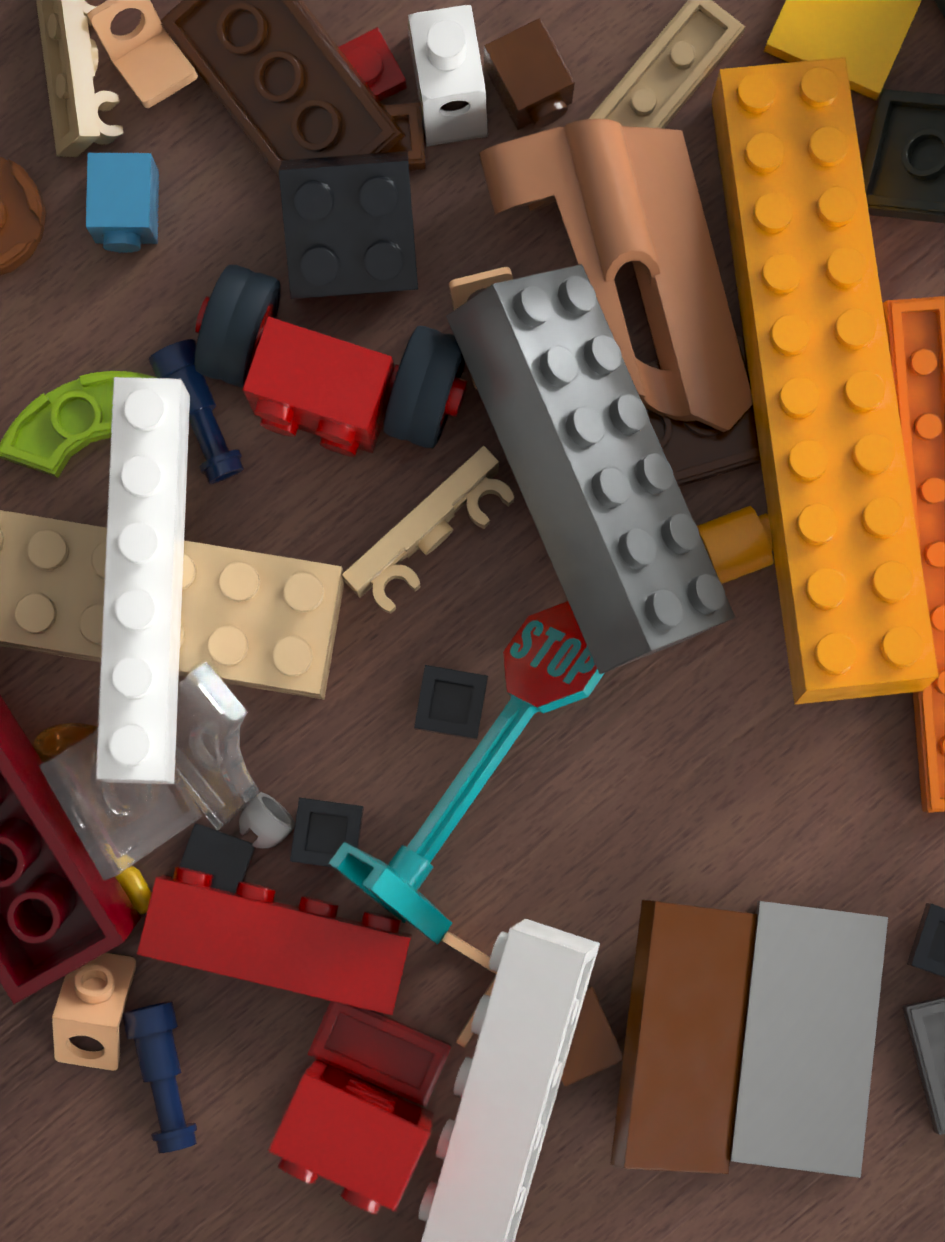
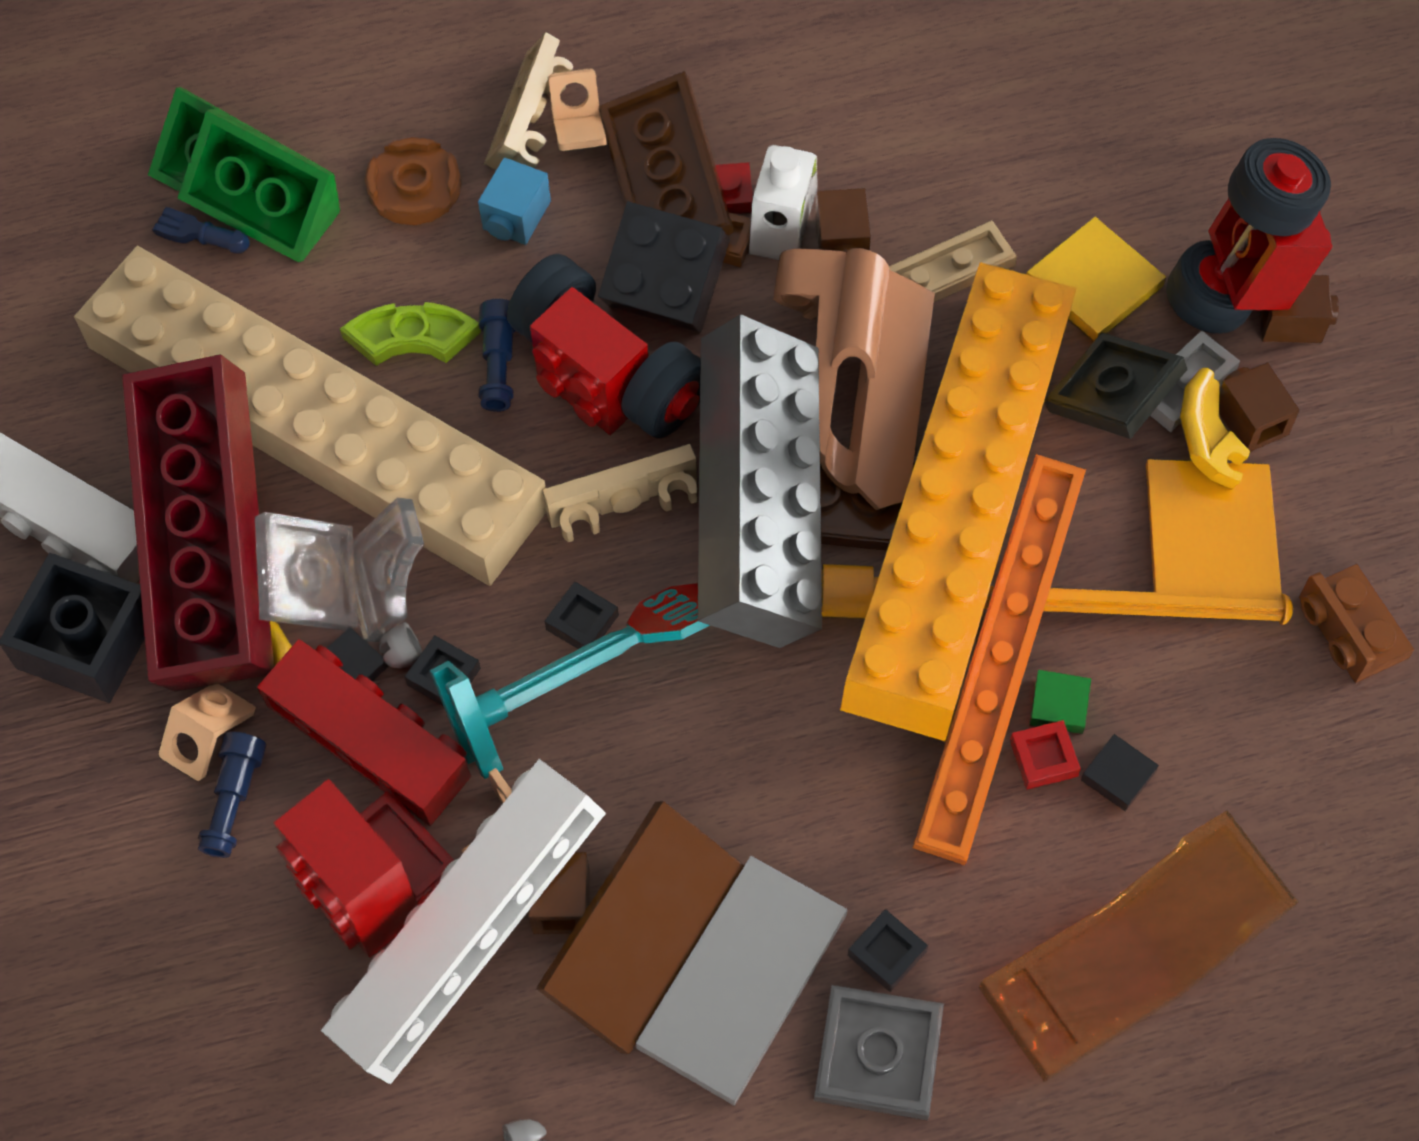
camera: 25 degrees right, 20 degrees down
white brick [96,377,190,784] -> none

